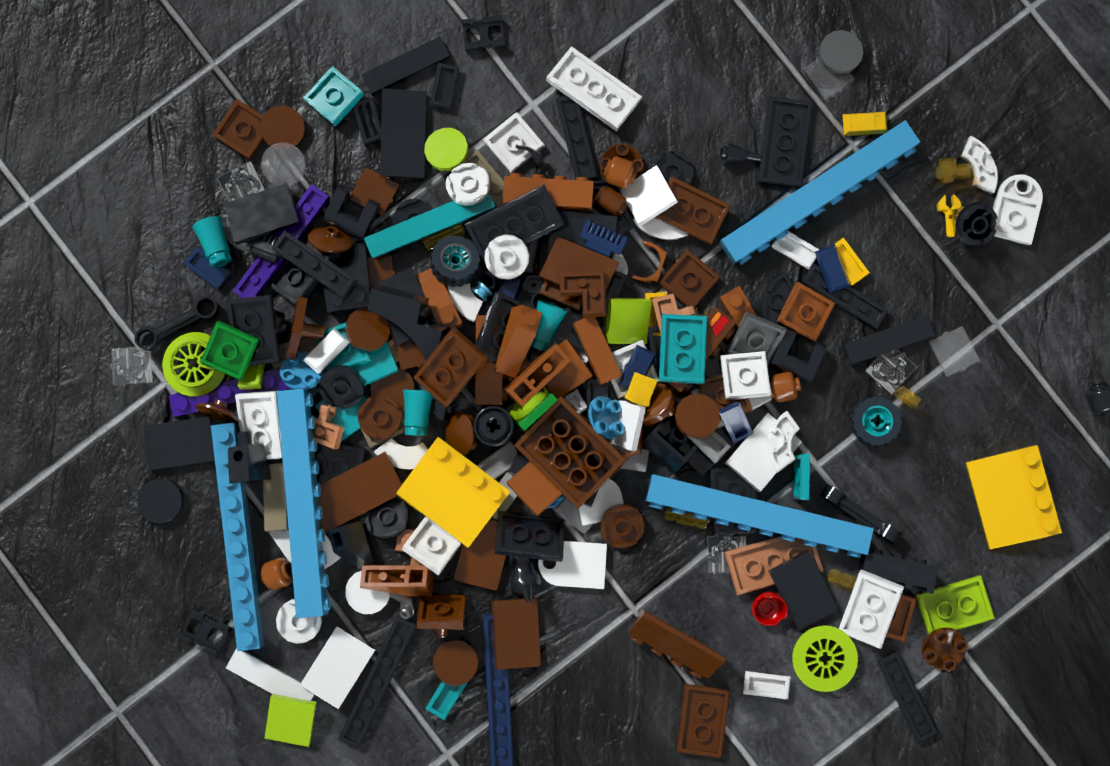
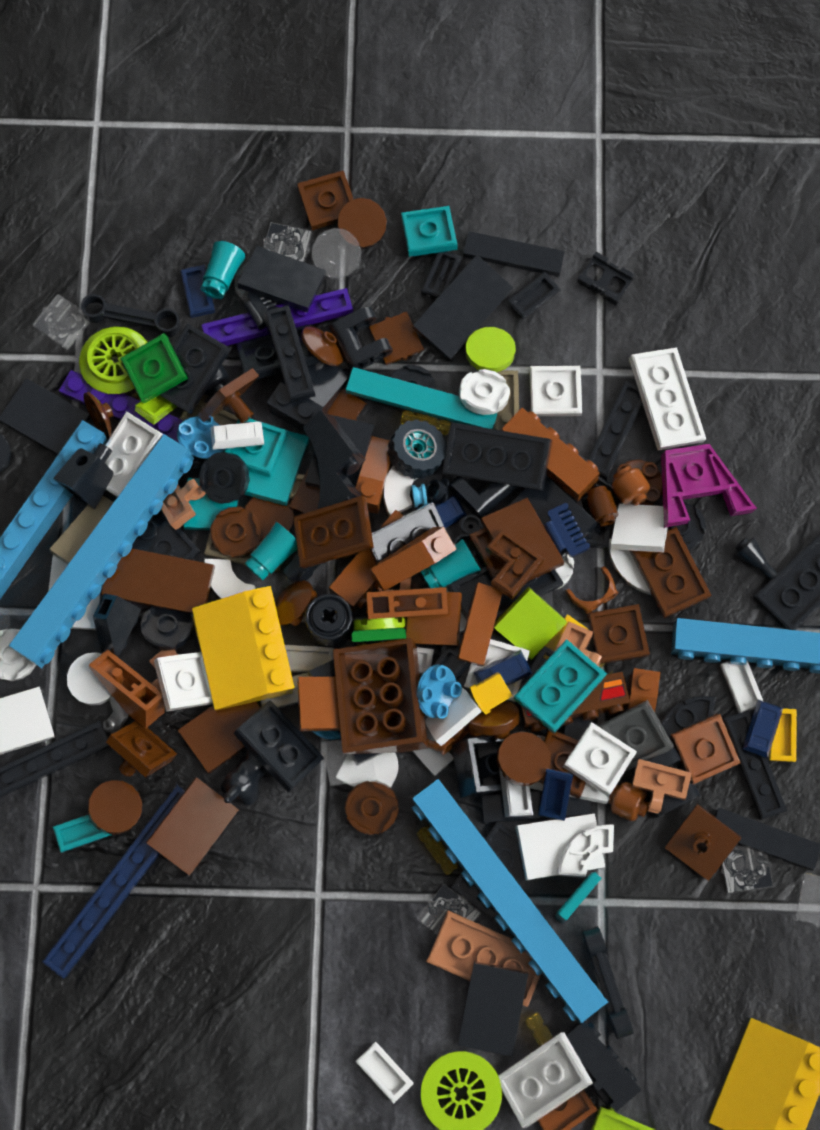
camera: 40 degrees right, 10 degrees down
dark orange head [260,558,293,590] -> none
reddish brown tile [345,308,390,352] -> none
white tile [485,234,529,280] -> none
black cap [515,144,542,178] -> none
white tile [538,541,607,589] -> none
reddish brown slope [628,608,726,679] -> none
reddish brown tile [676,683,730,758] -> none
red hair [752,592,788,626] -> none
black wheel [850,396,902,446] -> none
clear yellow tile [894,386,921,407] -> none
none -> nougat plate [631,759,692,814]
none -> magenta wing [661,444,757,528]
none -> reddish brown tile [665,804,741,881]

